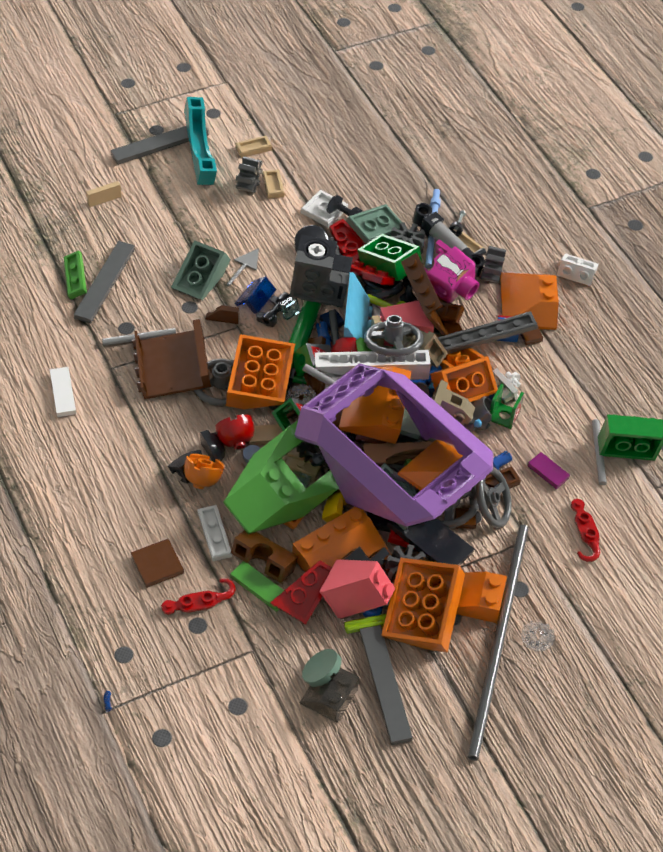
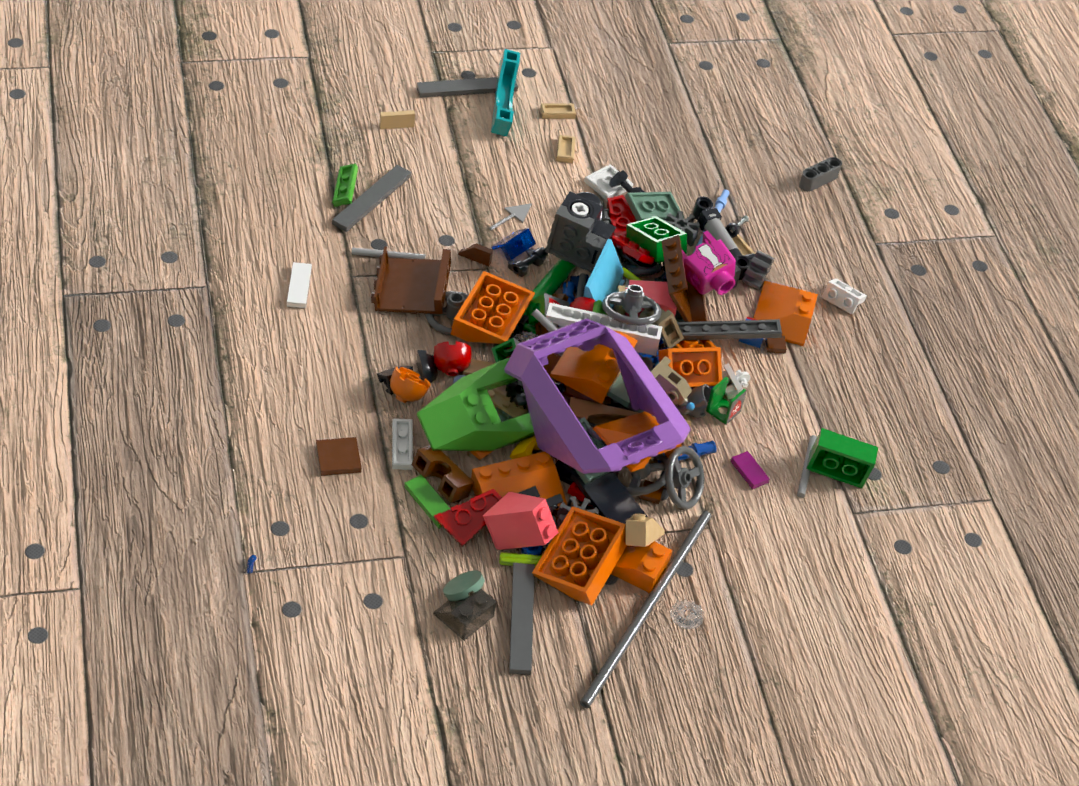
camera: 10 degrees right, 5 degrees down
red piece [161,578,236,615] -> none
sand green slope [171,240,231,301] -> none
dark grey gear [236,156,263,193] -> none
clear light blue tile [279,297,301,320] -> none
reddish brown tile [437,301,465,324] -> none
reddish brown tile [485,466,521,489] -> none
red piece [571,499,600,562] -> none
none -> tan slope [626,514,664,547]
none -> dark grey beam [799,157,842,192]

